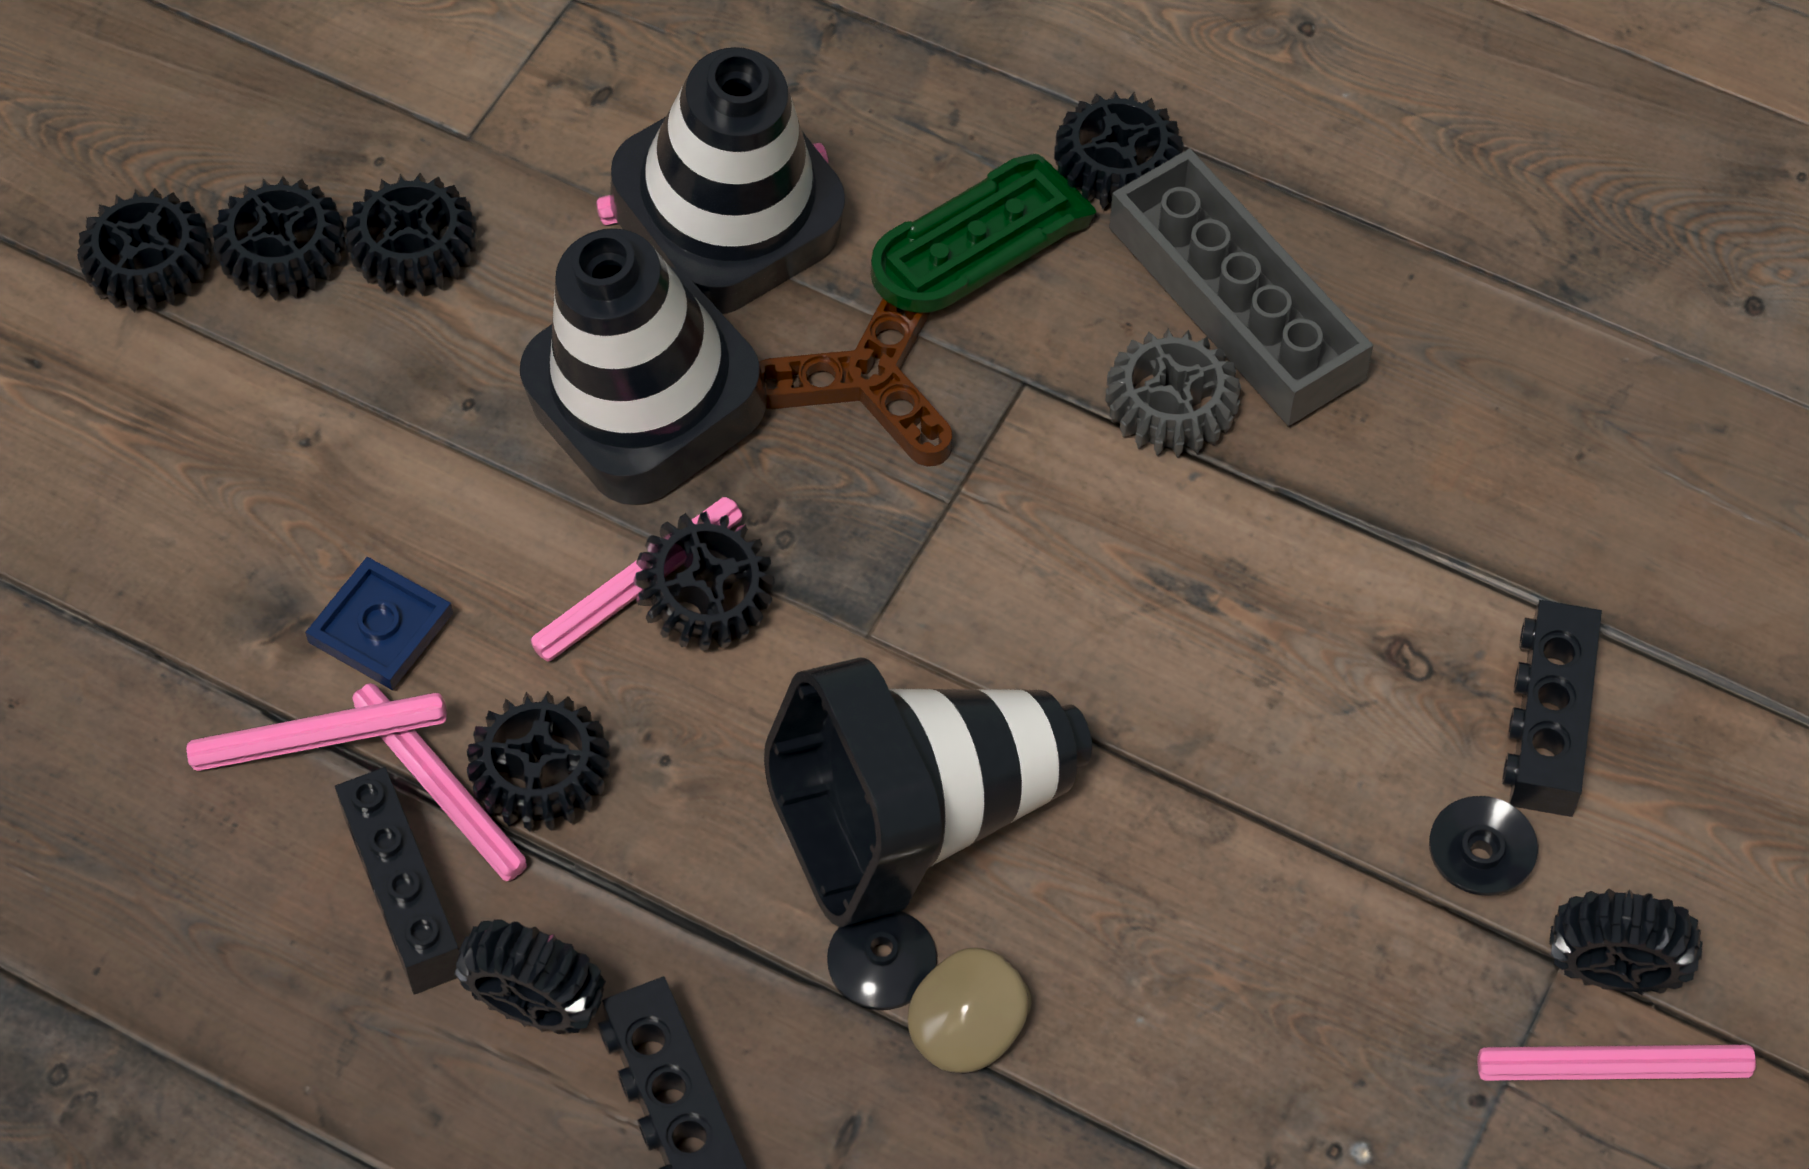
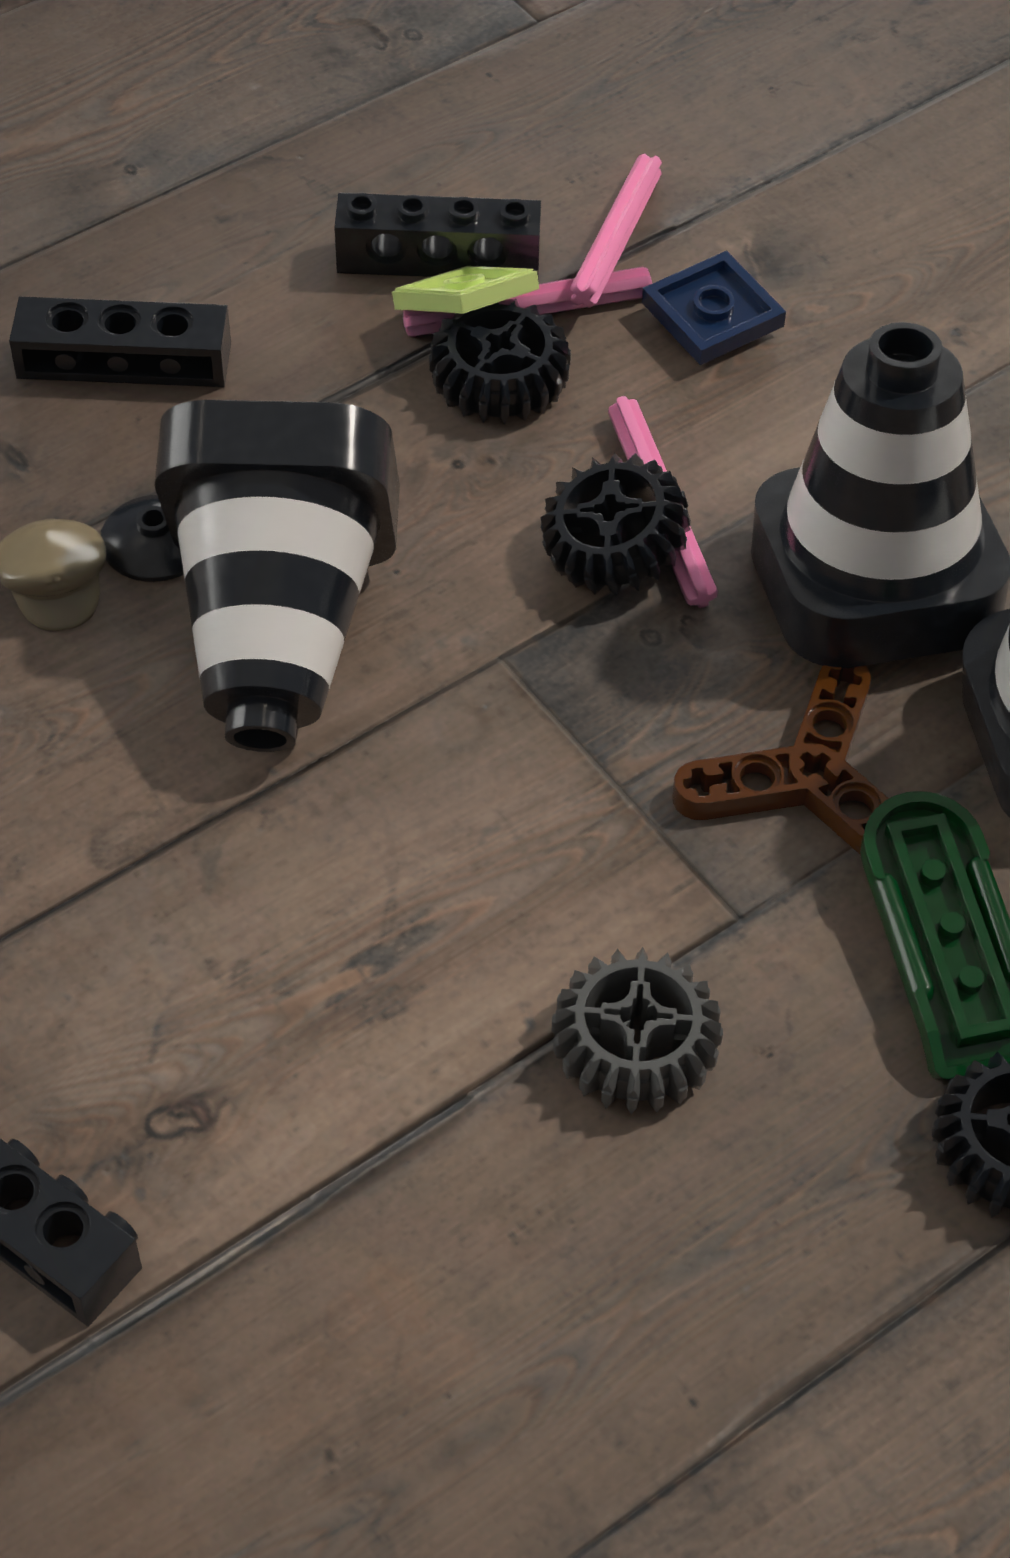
camera: 115 degrees right, 5 degrees down
black gear [454,919,606,1034] -> none
dark grey brick [1109,149,1373,426] -> none
none -> yellowish green tile [392,266,539,314]

